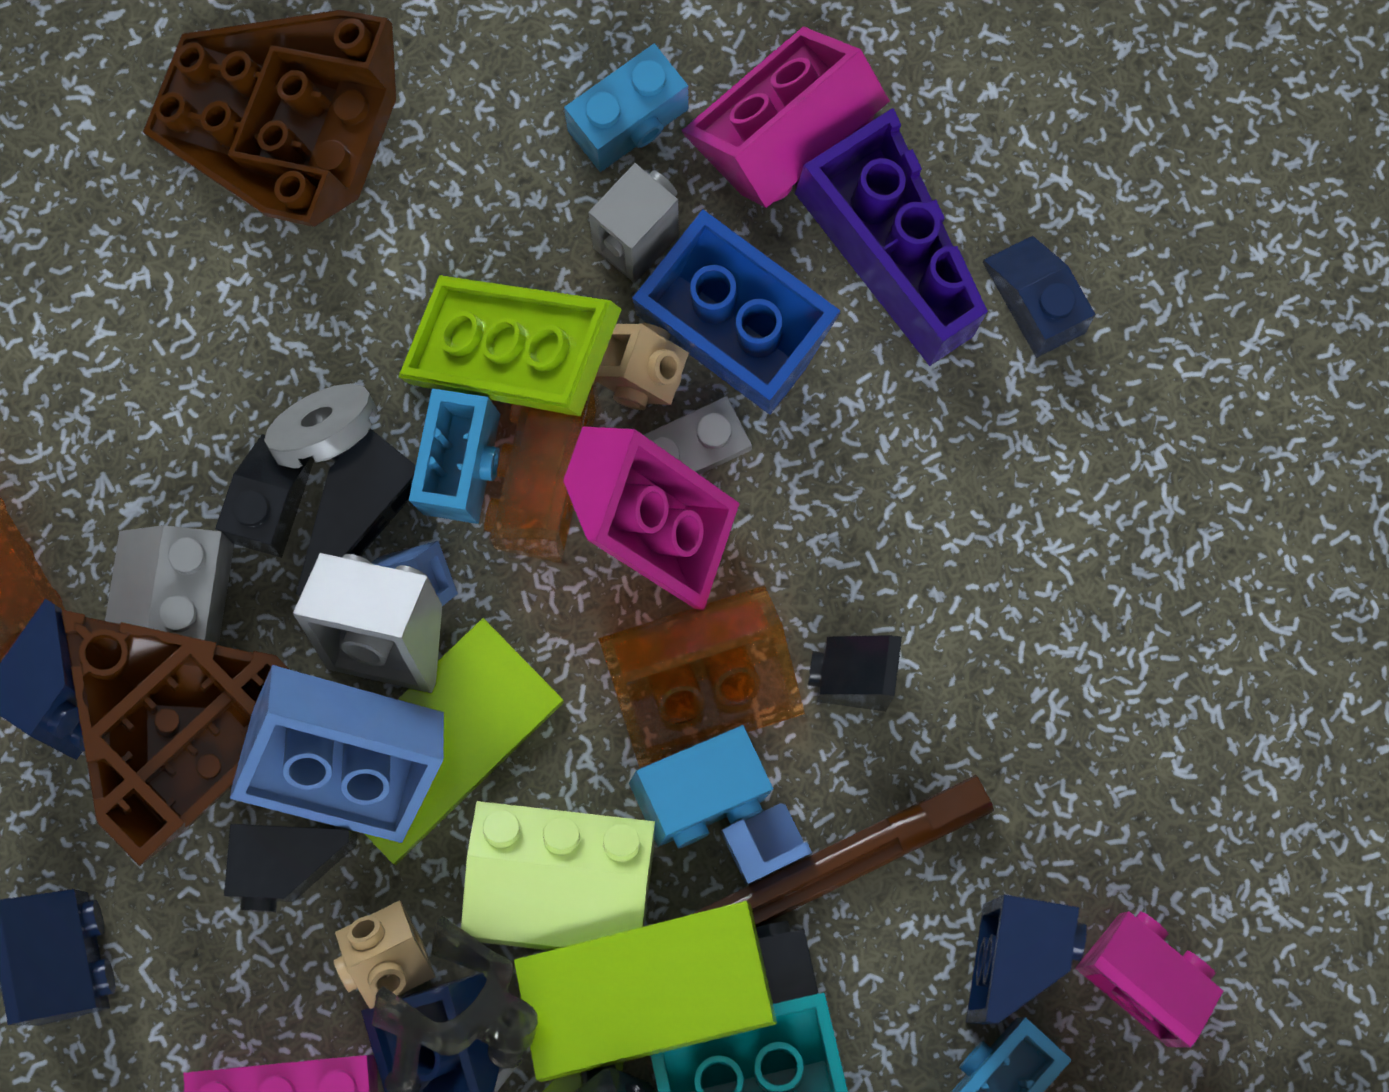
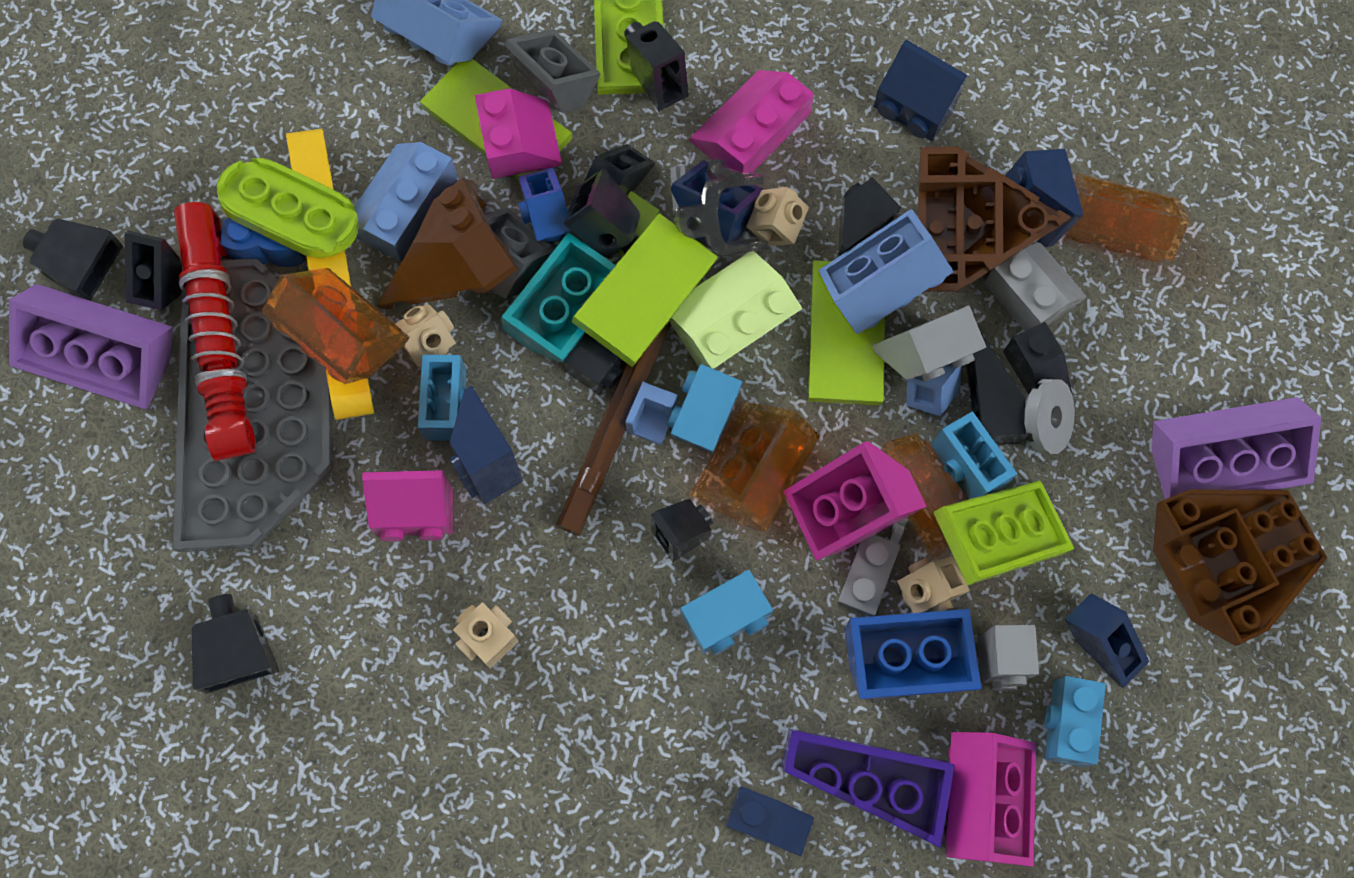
camera: 135 degrees right, 5 degrees down
none -> tan brick [453,602,519,669]
none -> dark azure brick [680,570,773,655]
none -> dark blue slope [1065,593,1150,688]
none -> medium lavender slope [1152,397,1322,499]

